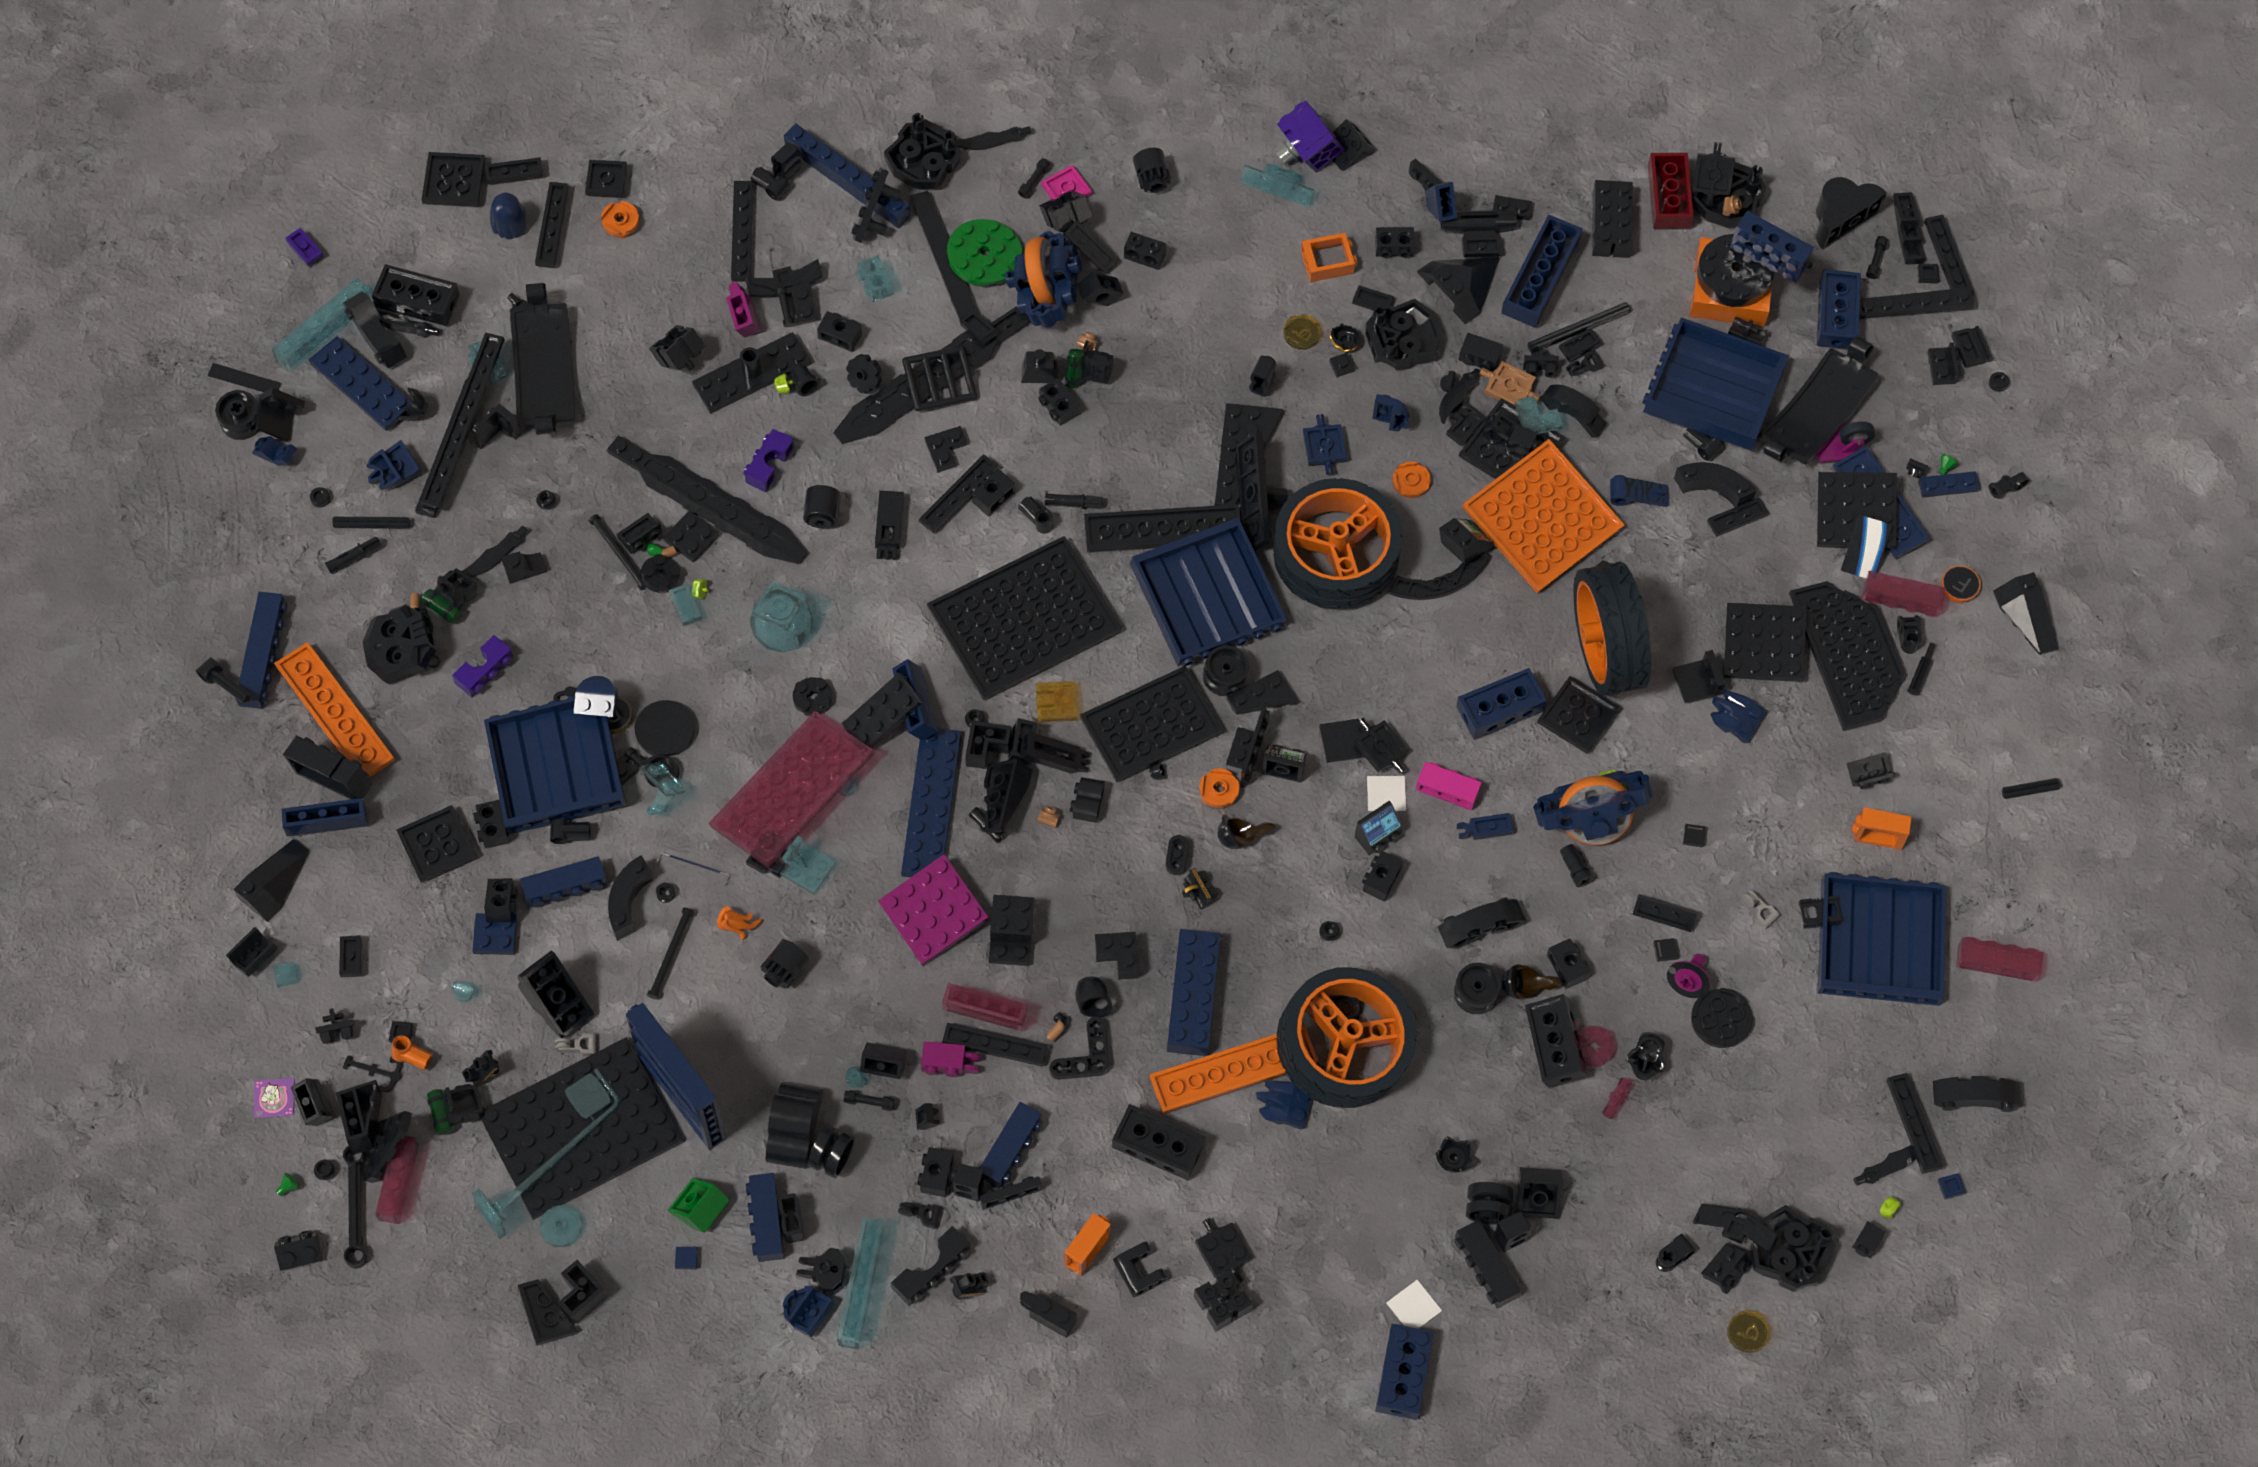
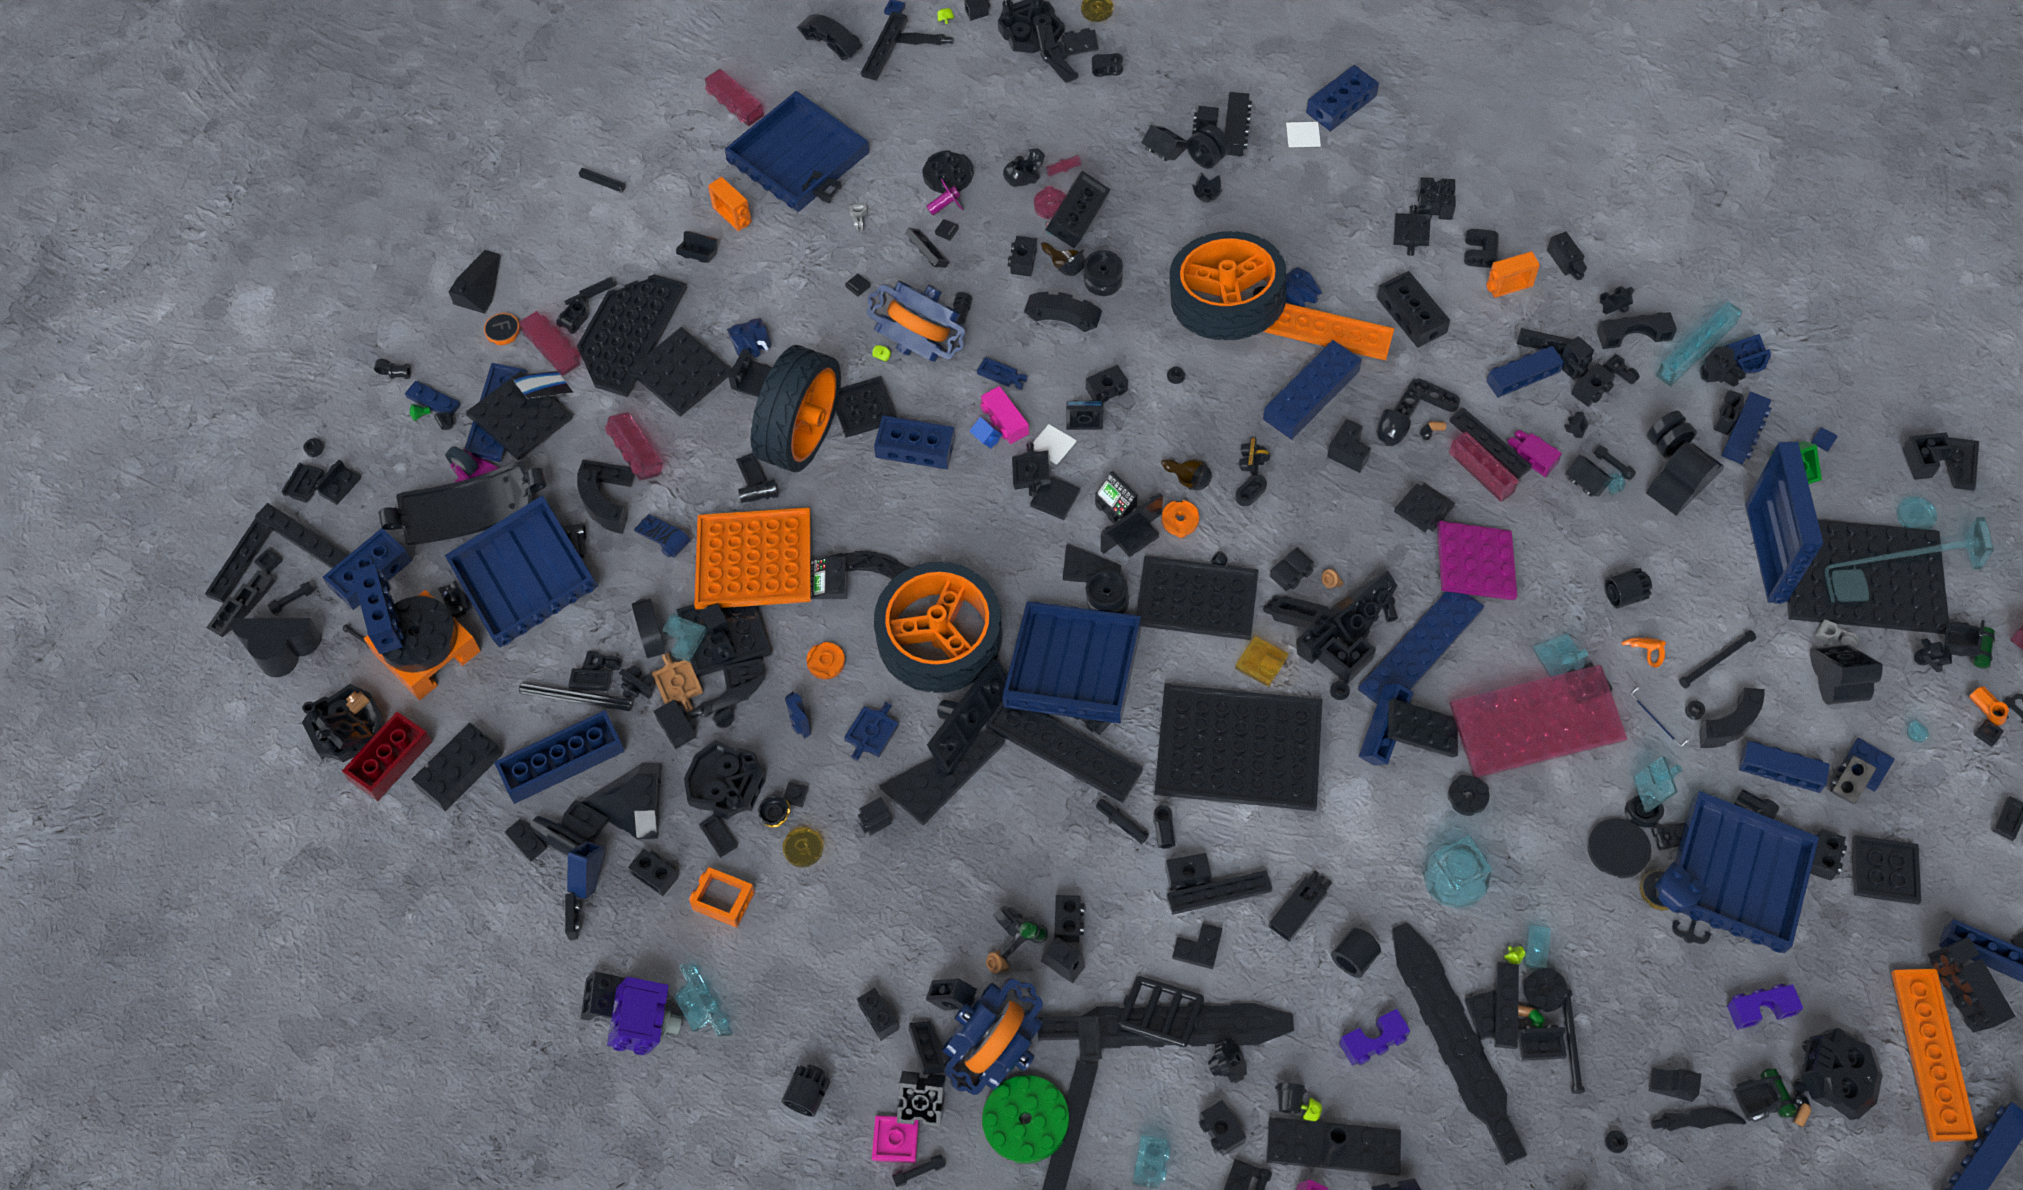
camera: 140 degrees left, 5 degrees down
none -> clear pink brick [605,412,663,481]
none -> brick [969,417,1003,448]
none -> black plate [1494,962,1519,1049]

